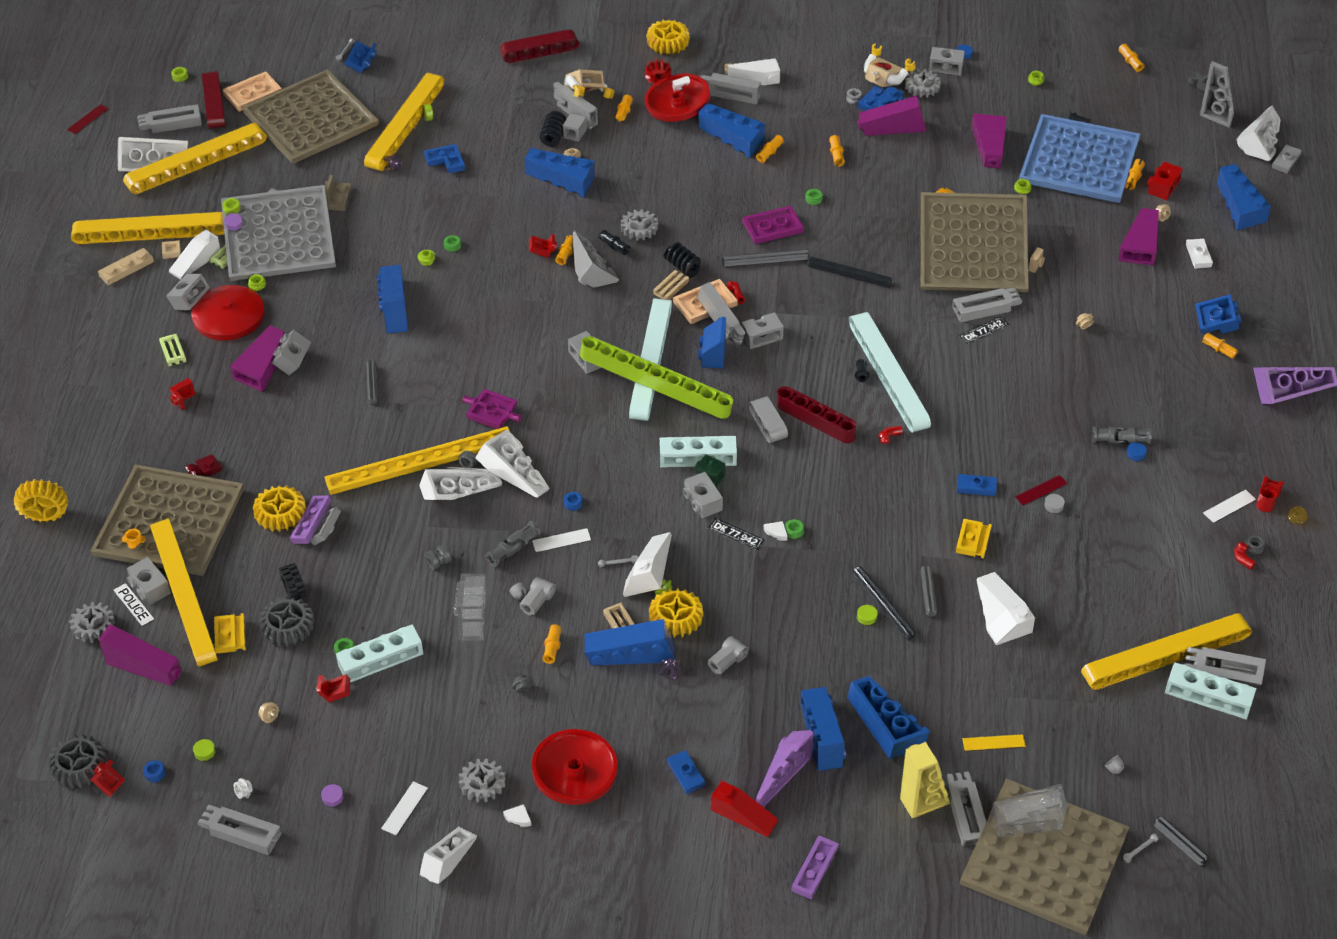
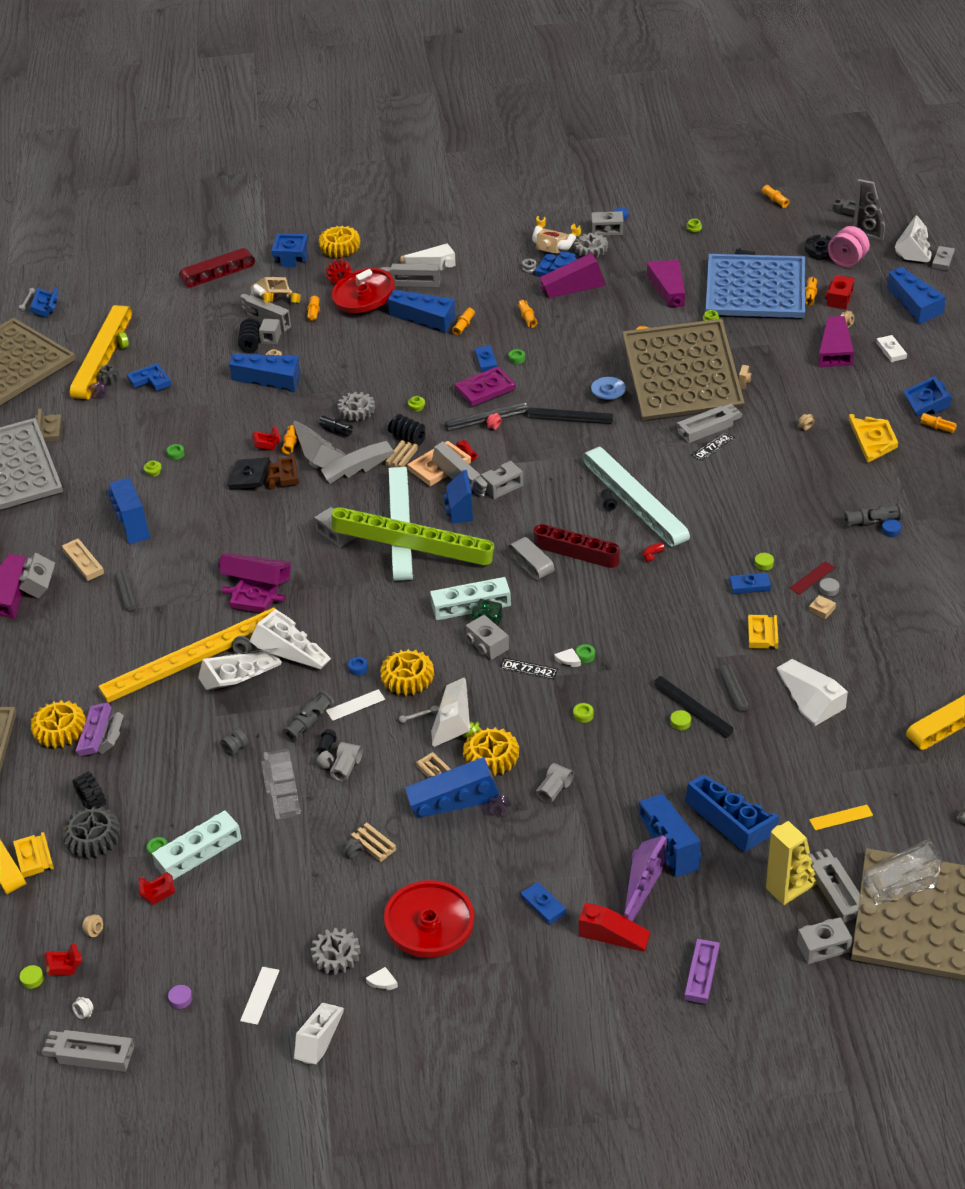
camera: 10 degrees left, 5 degrees down
light orange pin [542,624,562,664] -> none
none -> red bracket [43,943,81,975]
none -> tan plate [62,539,104,581]
none -> dark grey gear [98,364,120,385]
none -> magenta slope [218,553,291,585]
none -> black plate [227,457,271,489]
none -> reddish brown plate [266,456,299,489]
none -> blue panel [271,234,308,267]
none -> black pin [317,729,337,754]
none -> light grey slope [321,441,395,484]
none -> tan tile [351,823,396,862]
none -> yellow gear [380,648,434,696]
none -> lime plate [408,396,425,412]
none -> blue plate [475,346,498,372]
none -> coral plate [486,413,502,430]
none -> lime tile [573,703,594,723]
none -> medium blue dish [591,377,626,399]
none -> lime tile [755,553,774,571]
none -> light grey brick [797,917,852,964]
none -> black plate [805,235,832,260]
none -> tan plate [809,595,836,619]
none -> bright pink wheel [828,226,870,268]
none -> yellow wing [848,414,898,462]

